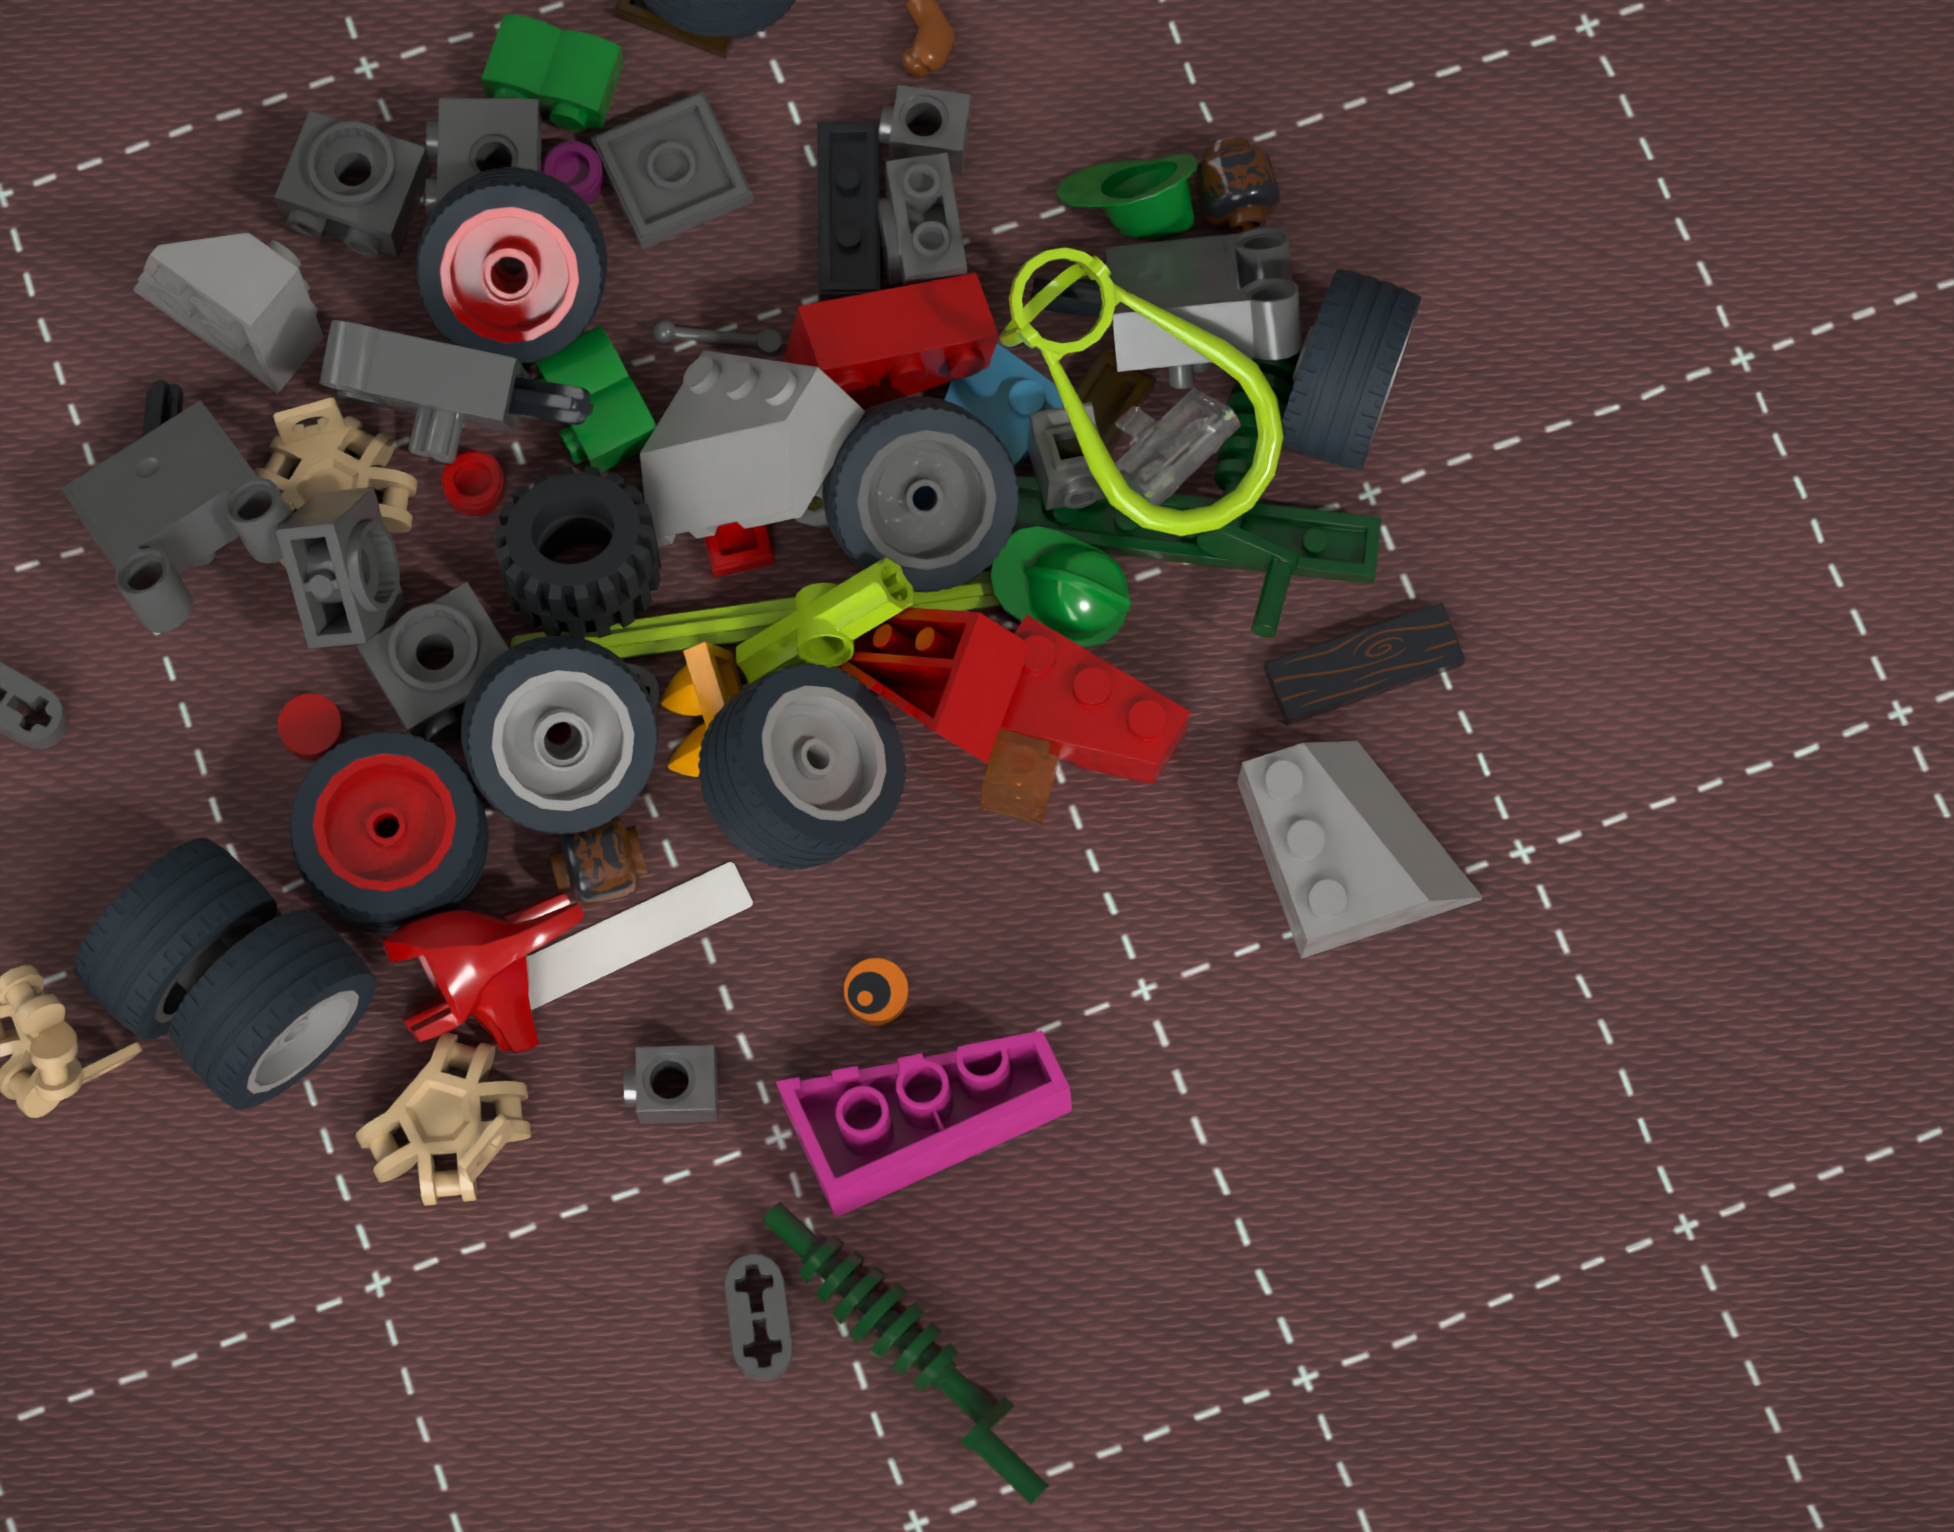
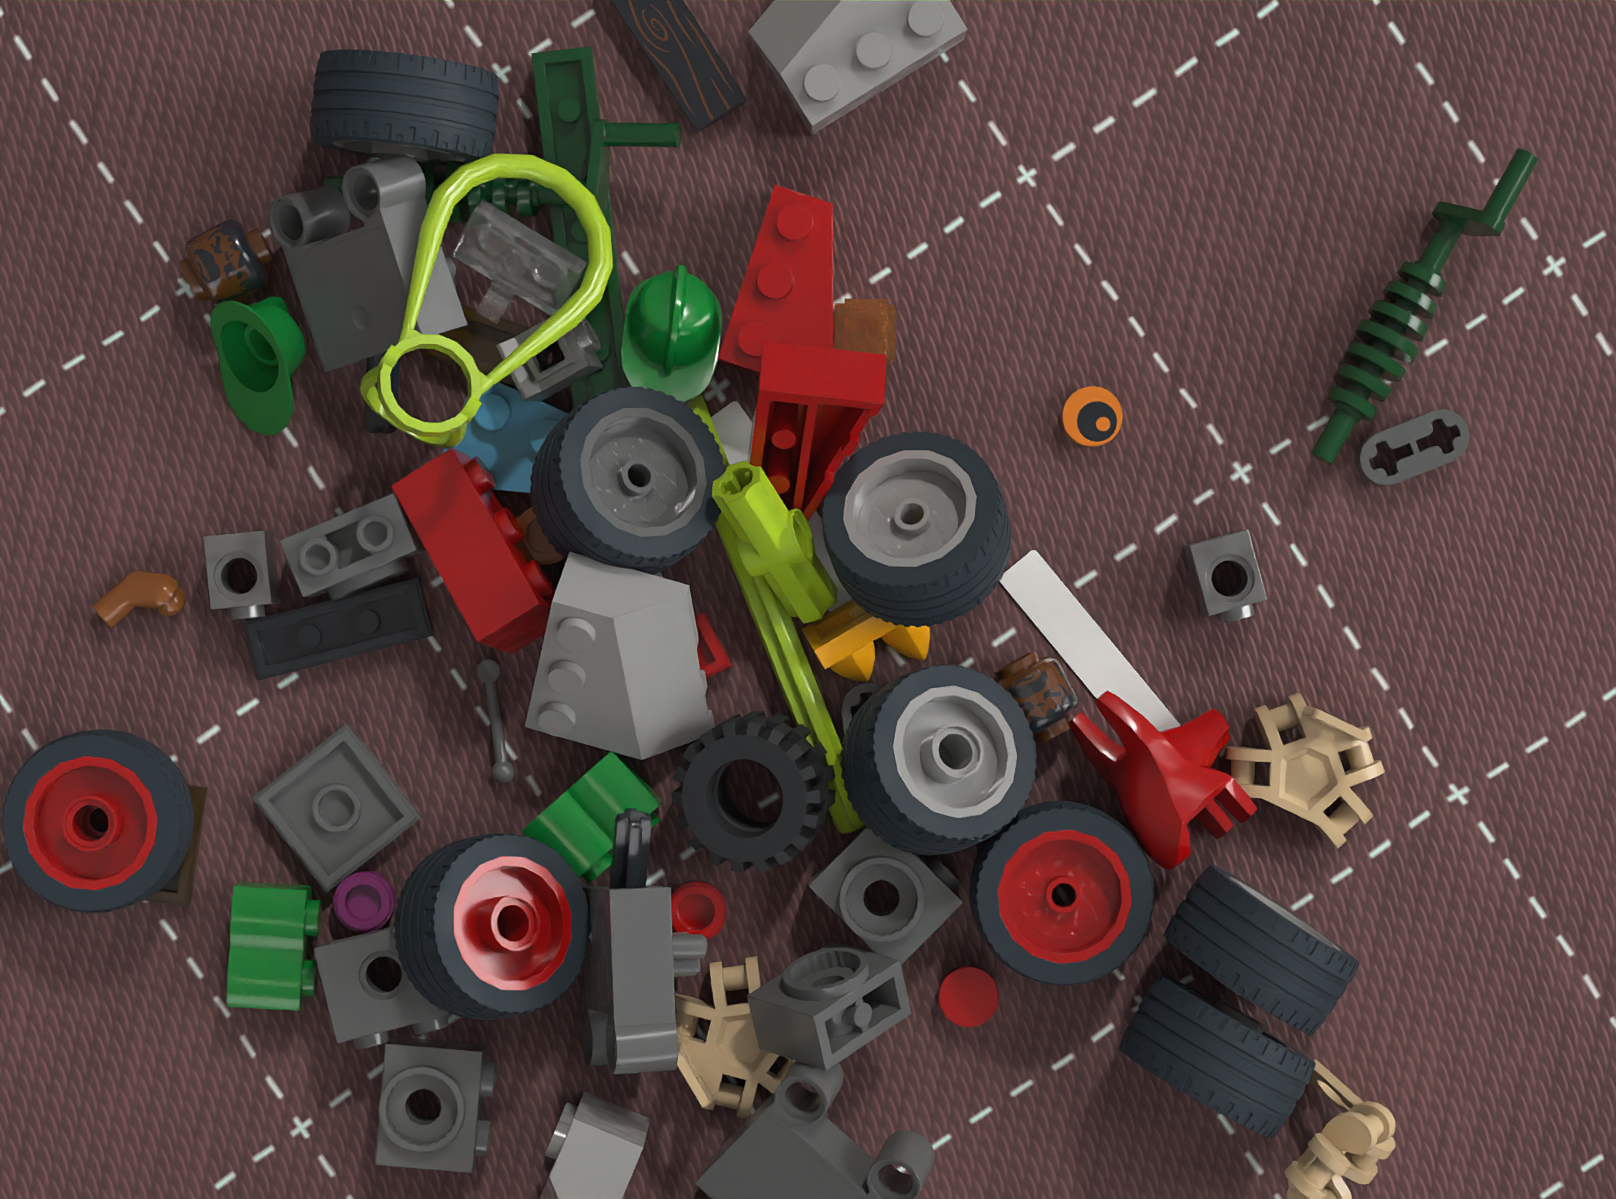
camera: 105 degrees left, 15 degrees up
dark pink wedge [776,1030,1072,1218] -> none

